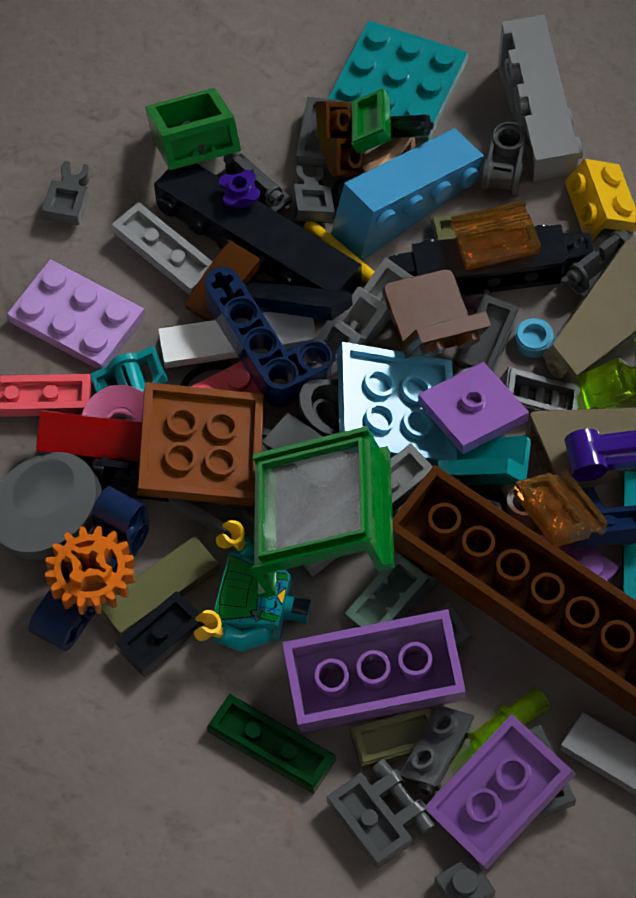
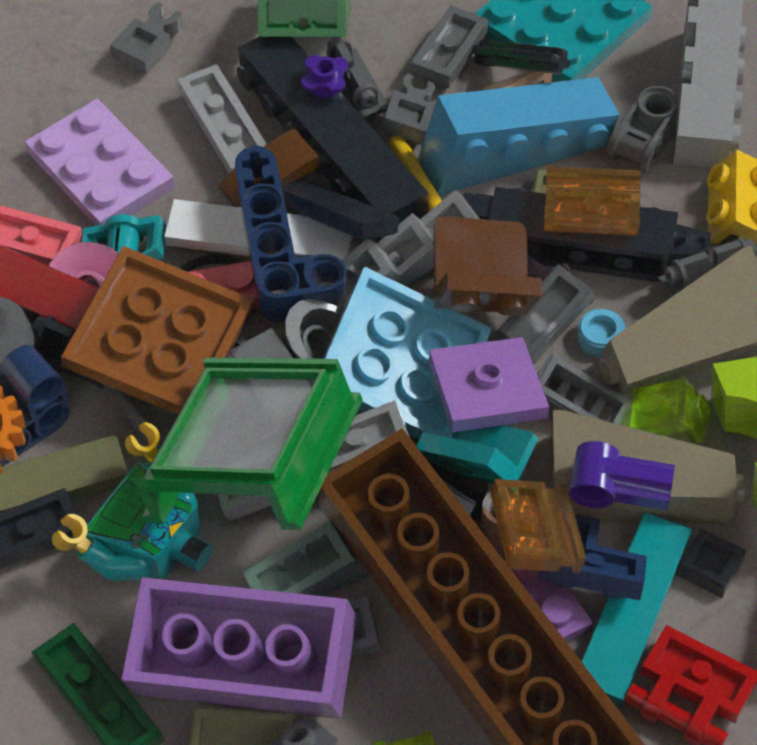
camera: 20 degrees right, 5 degrees down
reddish brown slope [315,101,363,176] -> none
green tile [351,88,391,154] -> none

